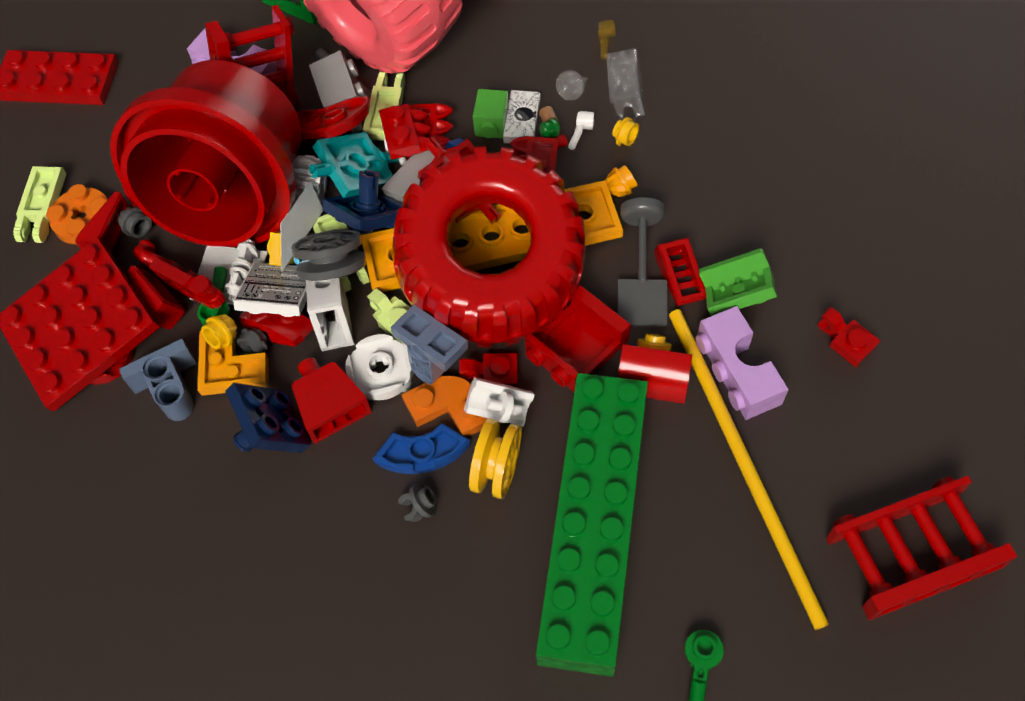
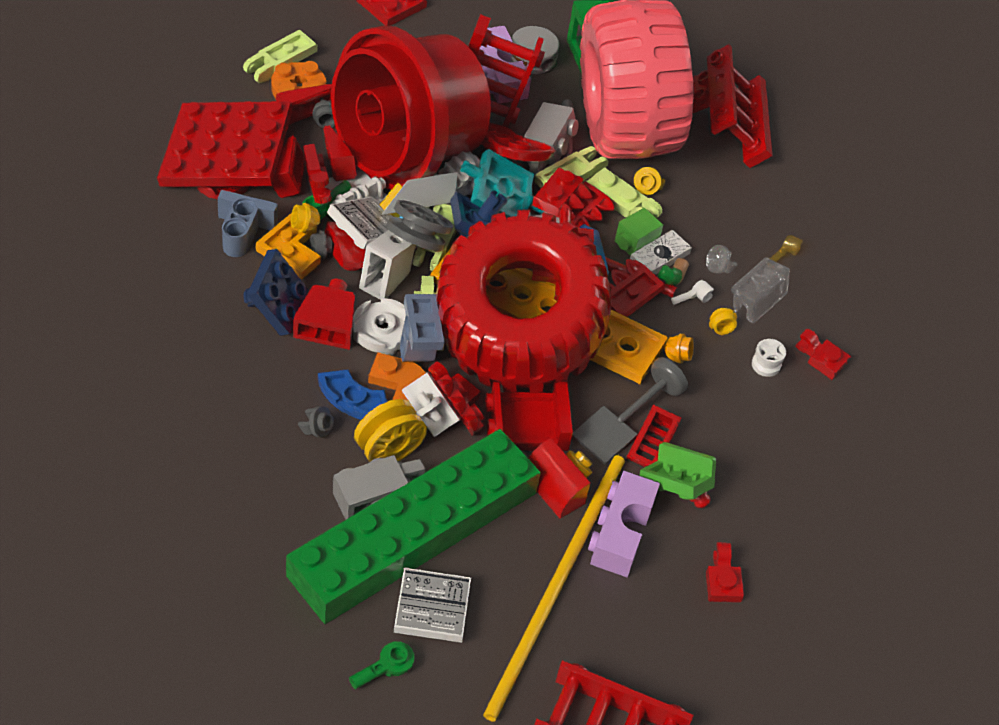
camera: 30 degrees right, 10 degrees down
red arm [133,239,171,268] -> none
none -> red slope [323,125,357,181]
none -> light grey hinge [333,455,425,520]
none -> light grey tile [394,568,471,643]
none -> red plate [436,374,485,436]
none -> light grey head [511,26,559,74]
none -> yellowish green hinge [587,167,663,218]
none -> yellow plate [634,167,665,195]
none -> white wheel [752,339,786,377]
none -> red plate [796,329,851,380]

